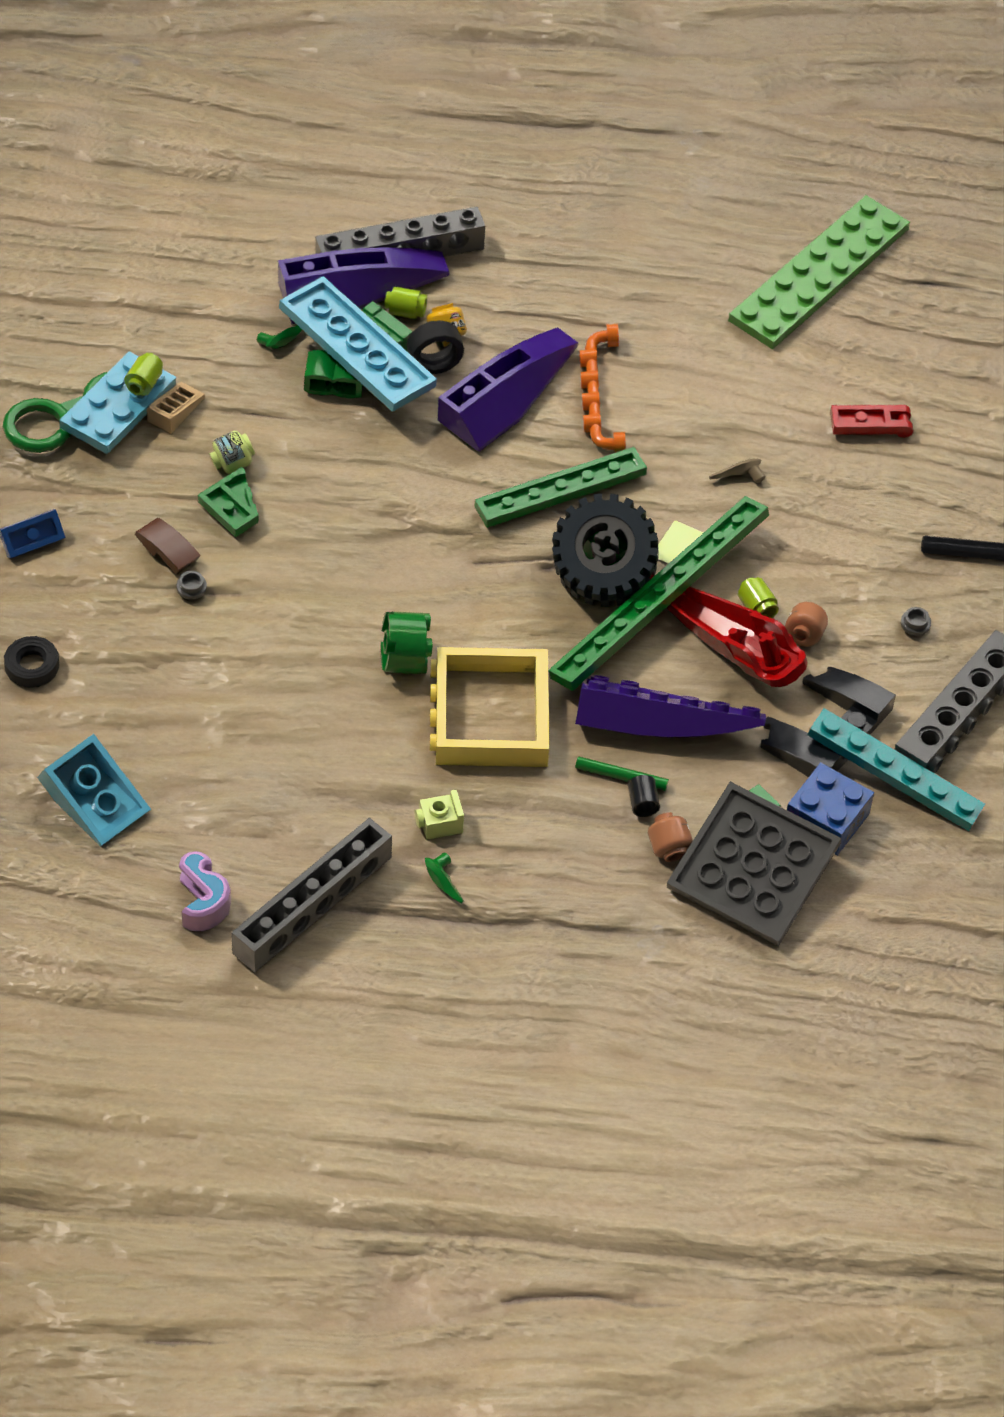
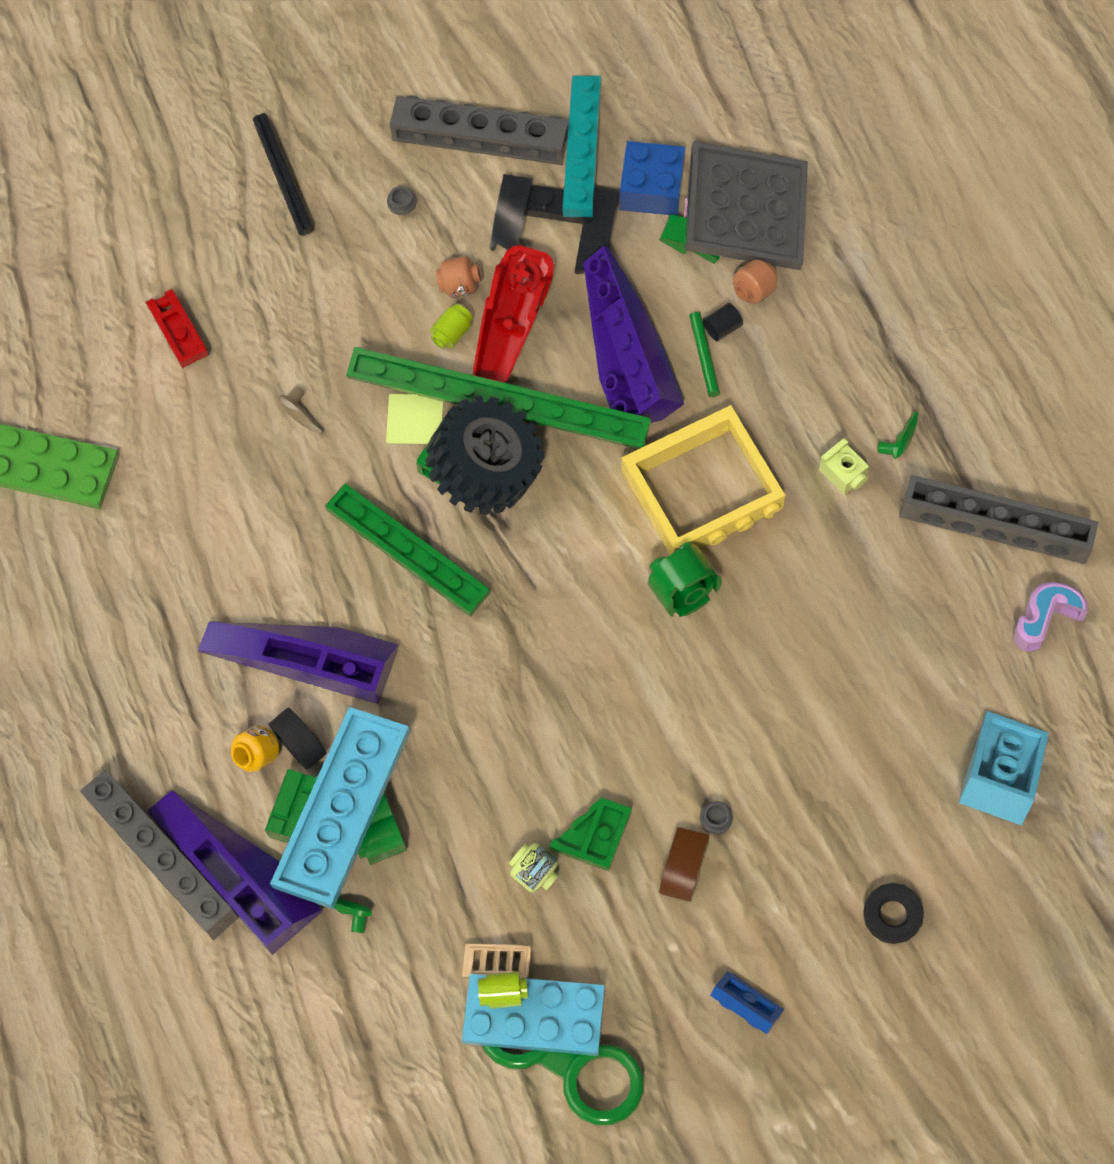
camera: 110 degrees left, 15 degrees up
lime brick [385,287,428,319] -> none
orange bar [579,324,626,453] -> none

